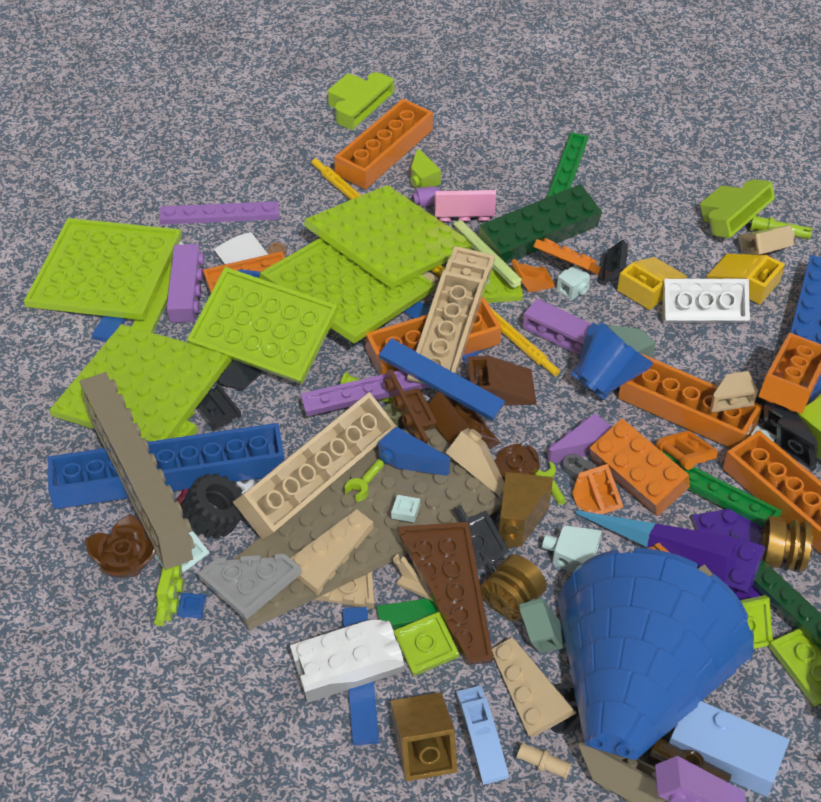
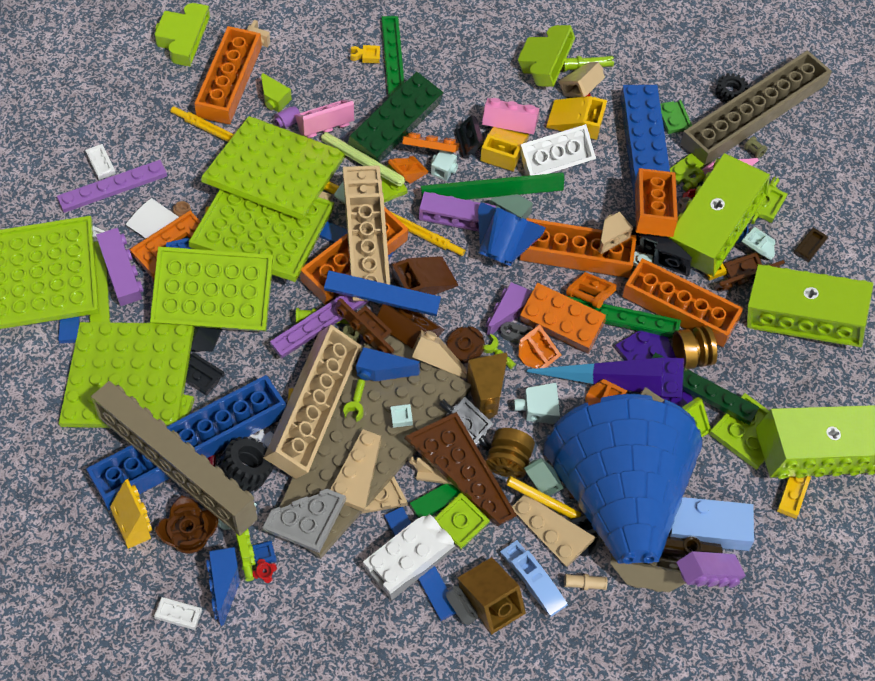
camera: 25 degrees left, 10 degrees up
none -> white plate [85,144,116,180]
none -> yellow slope [110,479,153,549]
none -> white plate [154,597,202,630]
none -> blue slope [206,547,240,626]
none -> tan bracket [247,20,270,47]
none -> red plate [253,559,277,583]
none -> yellow plate [350,45,380,63]
none -> green tile [421,172,564,202]
none -> dark grey beam [446,586,478,625]
none -> bright pink slope [482,98,539,135]
none -> yellow piece [506,476,581,520]

